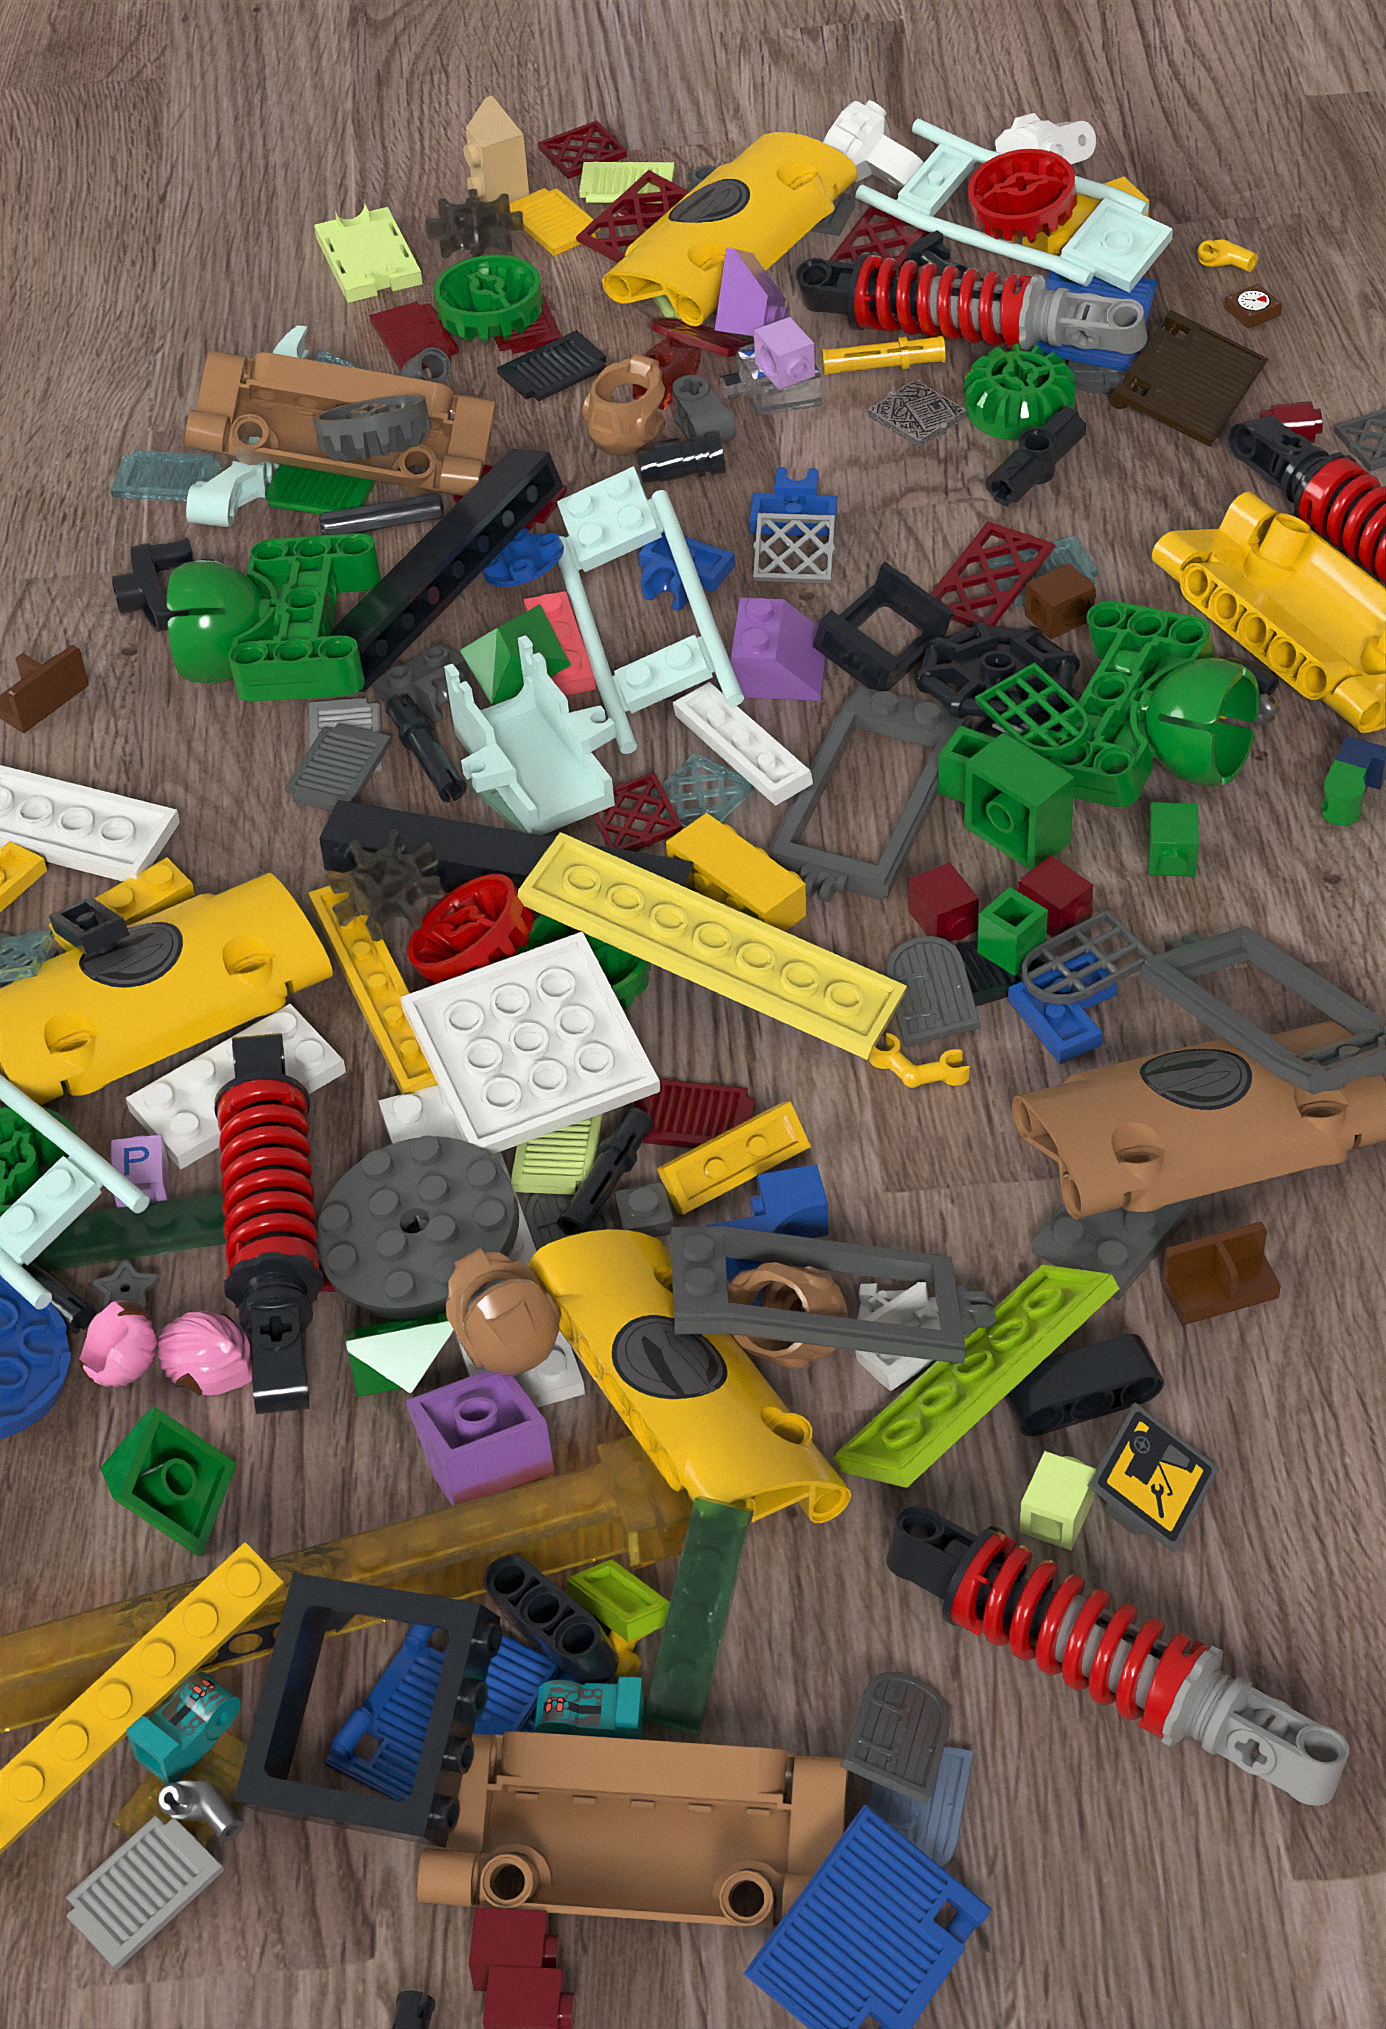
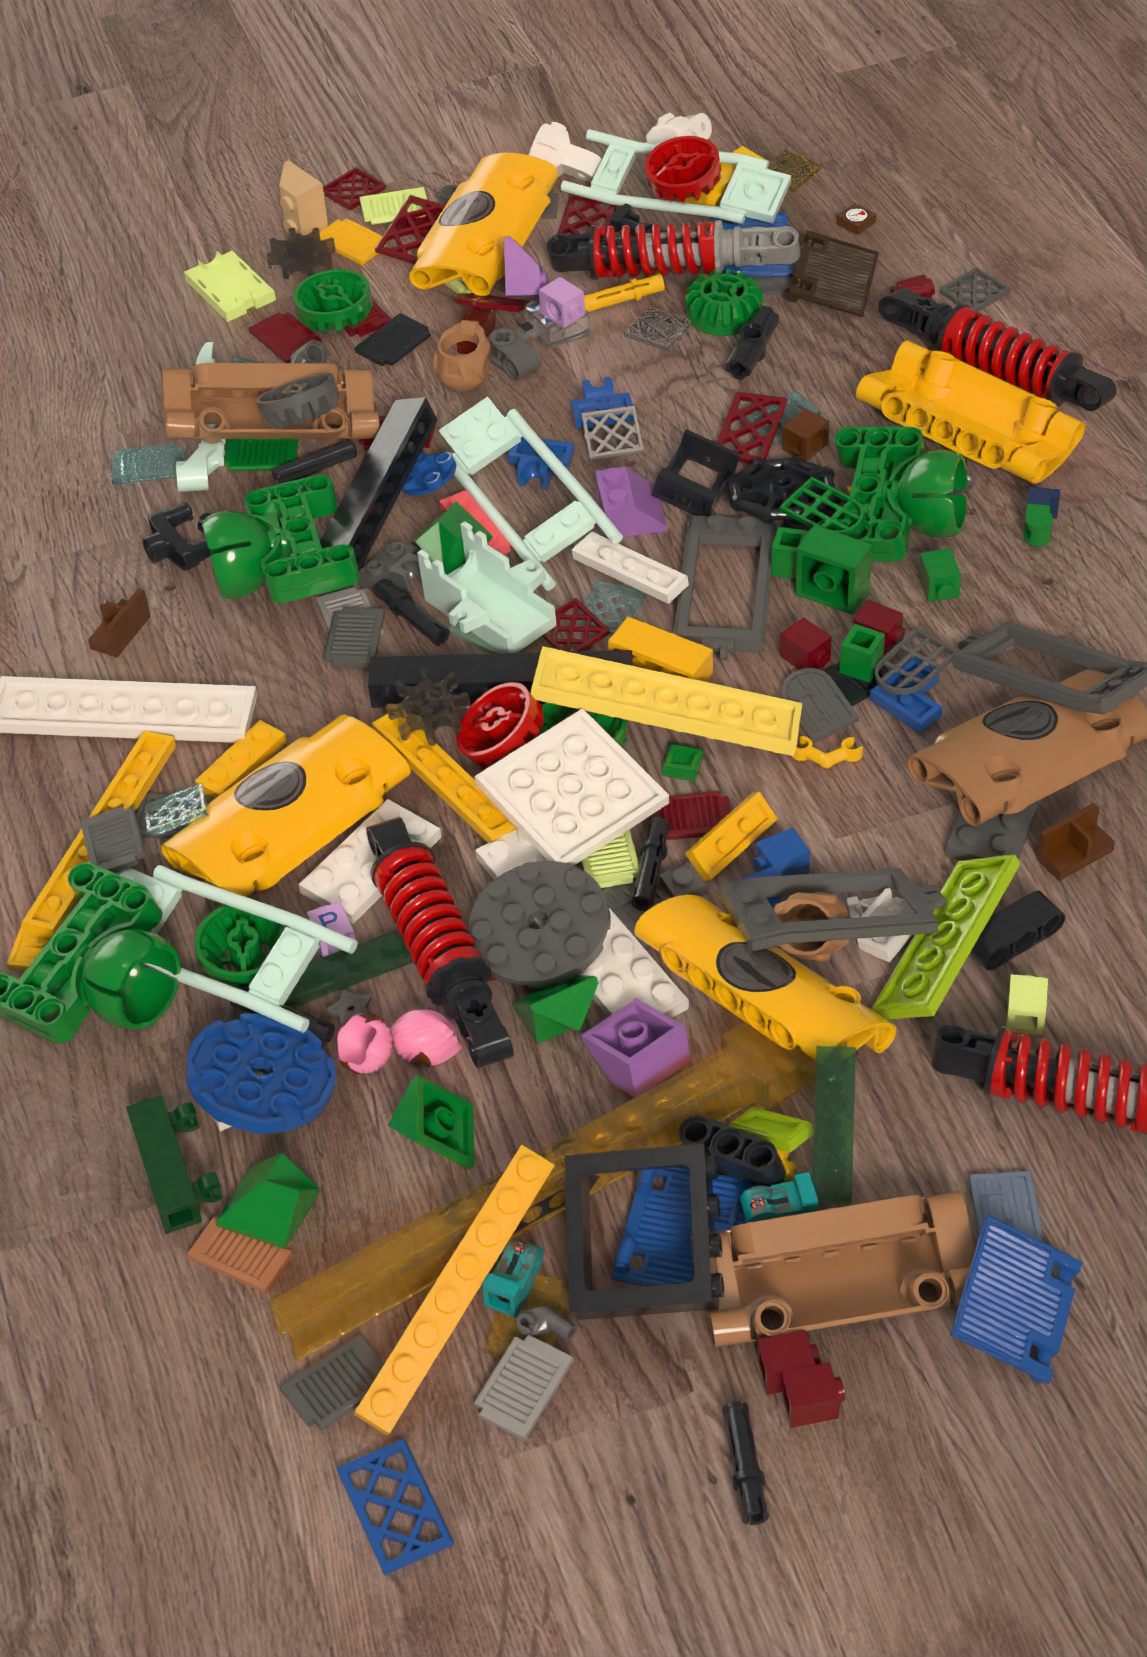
camera: 15 degrees left, 0 degrees up
black plate [49,897,130,955] -> none
medium nougat helmet [446,1248,561,1376] -> none
black axle [637,431,726,484] -> none
dark grey window [840,1672,950,1805] -> none
piece [1087,1402,1220,1553] -> none
yellow arm [1197,239,1258,272] -> none
none -> green tile [662,744,704,782]
none -> clear yellow piece [768,150,822,192]

